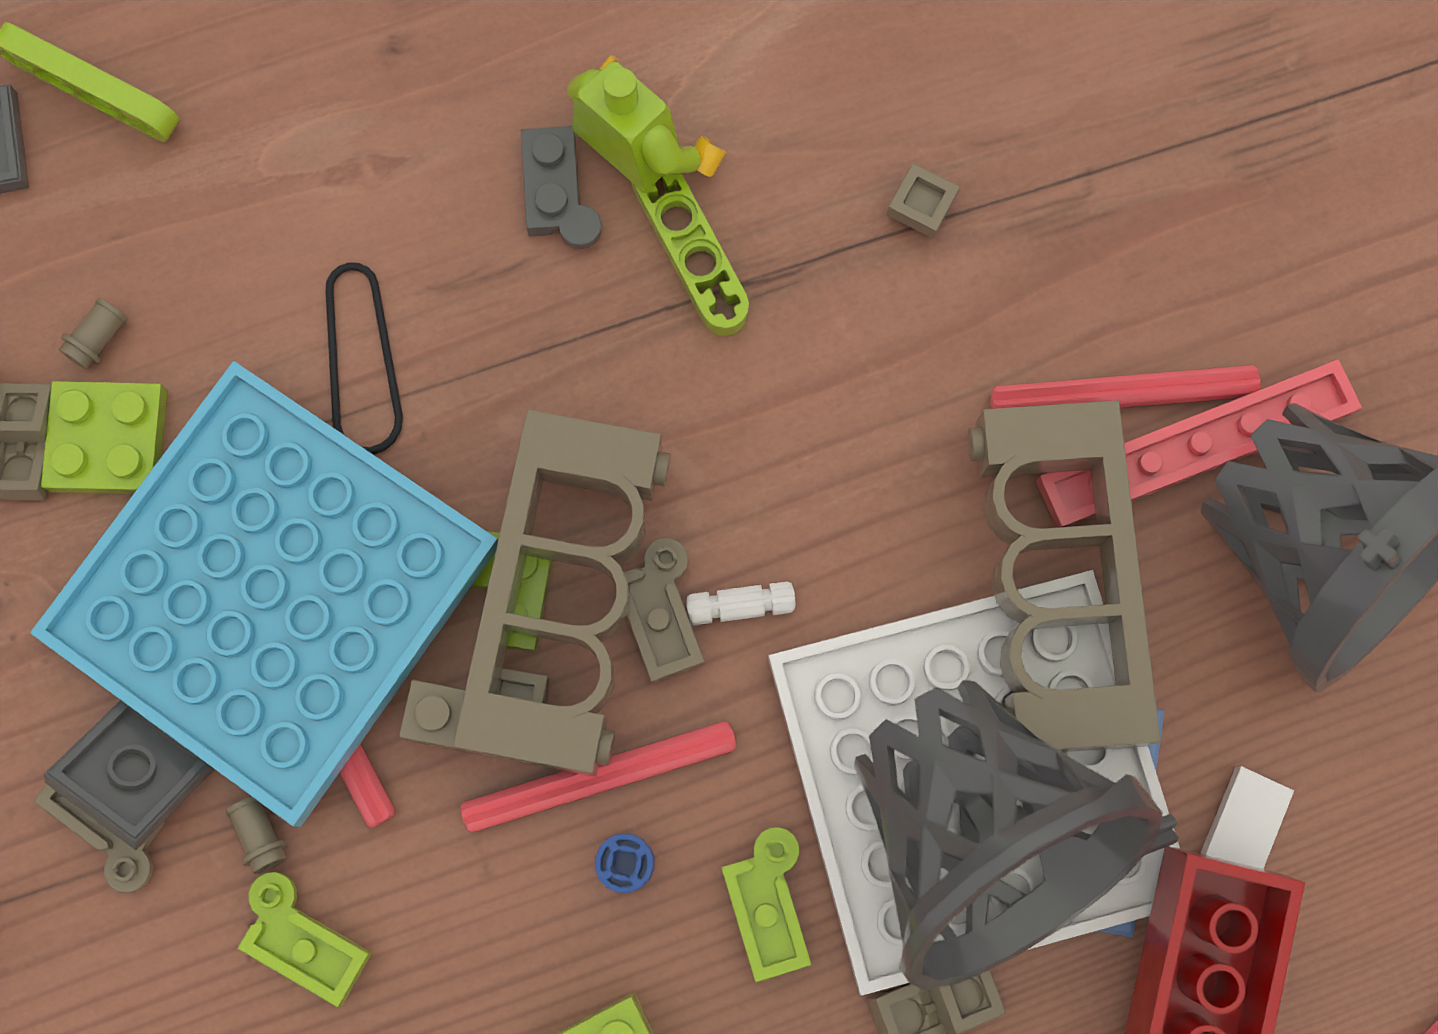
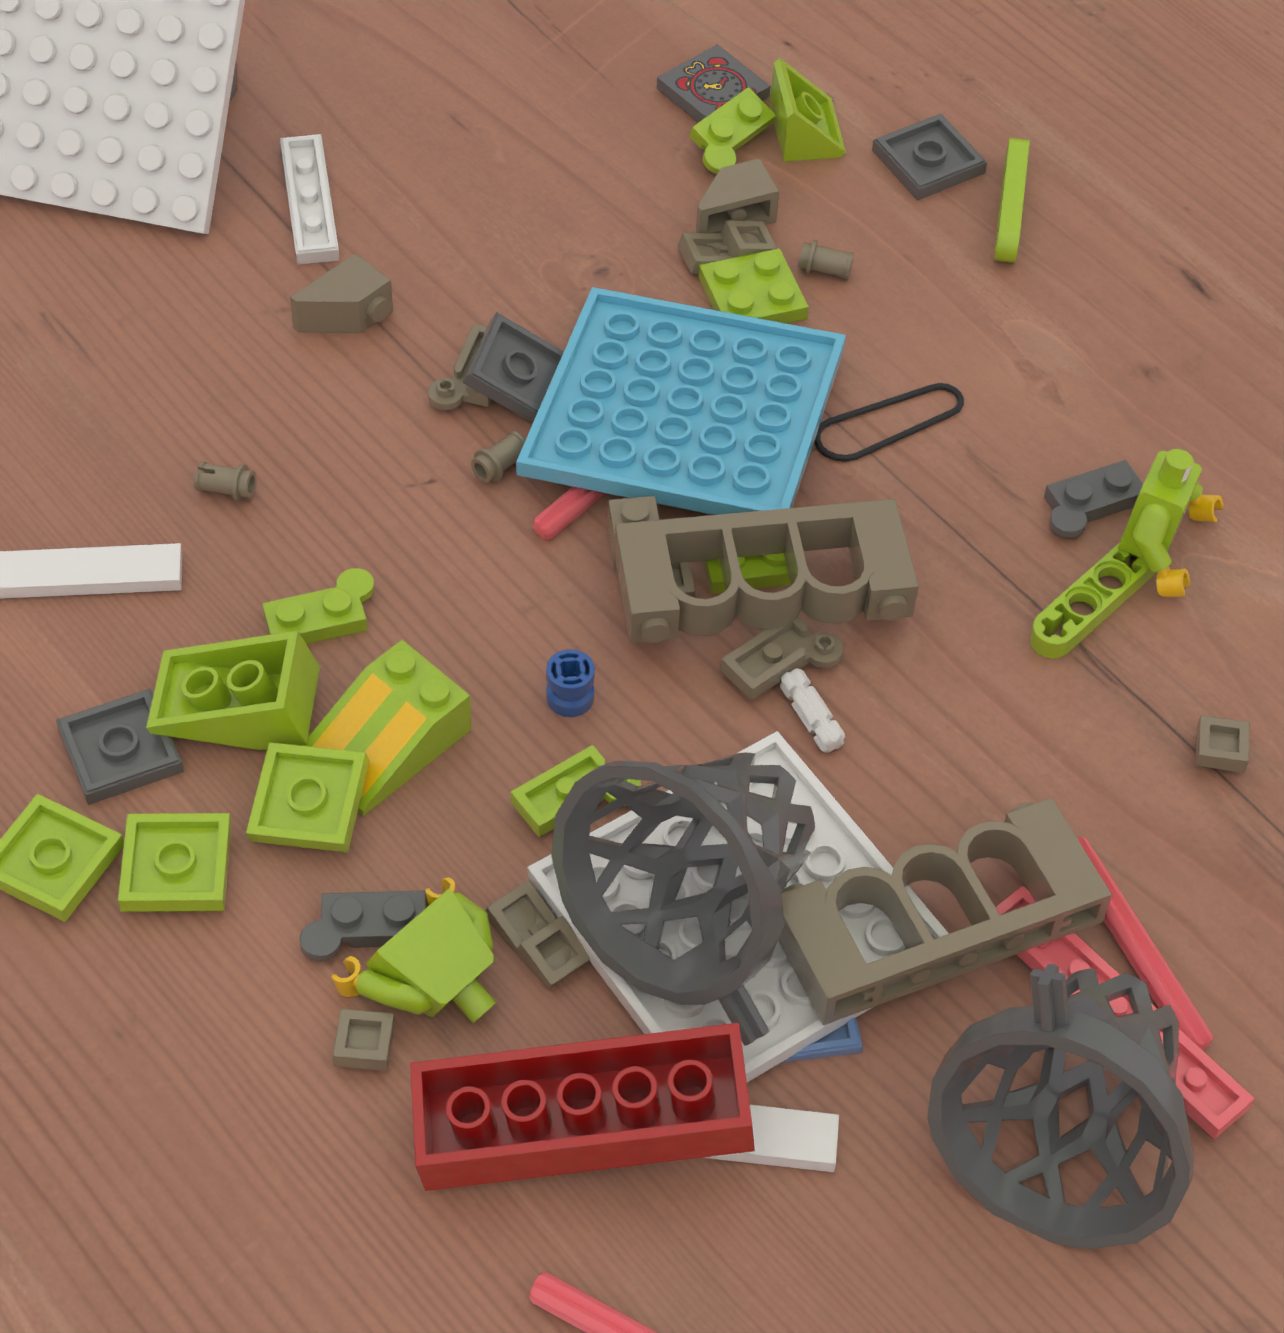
camera: 70 degrees right, 25 degrees down
lime hinge [237,872,373,1007] -> none
coral axle [461,721,736,832] -> none

